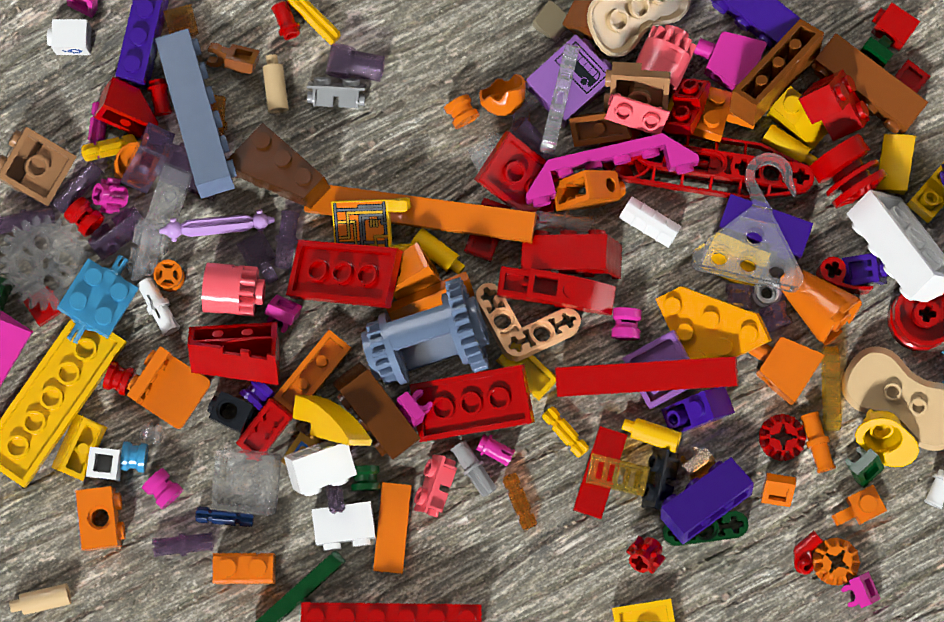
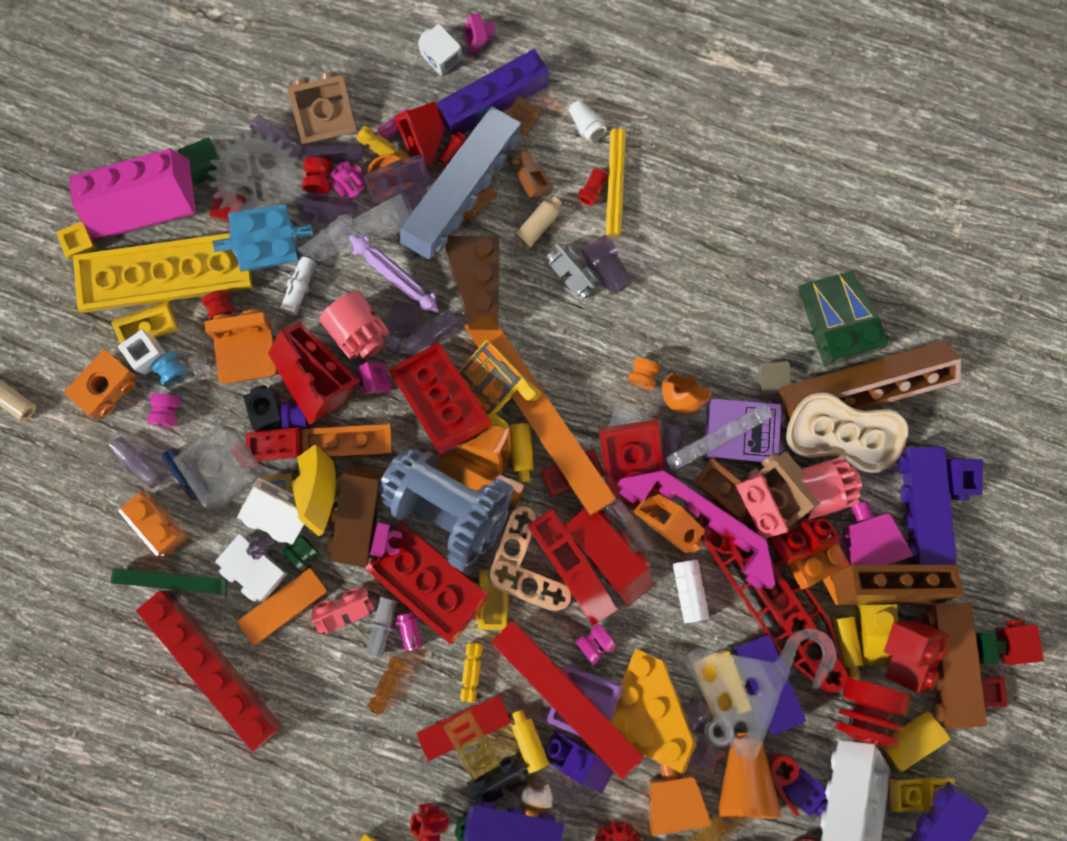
camera: 45 degrees right, 0 degrees up
orange wheel [153,259,185,292] -> none

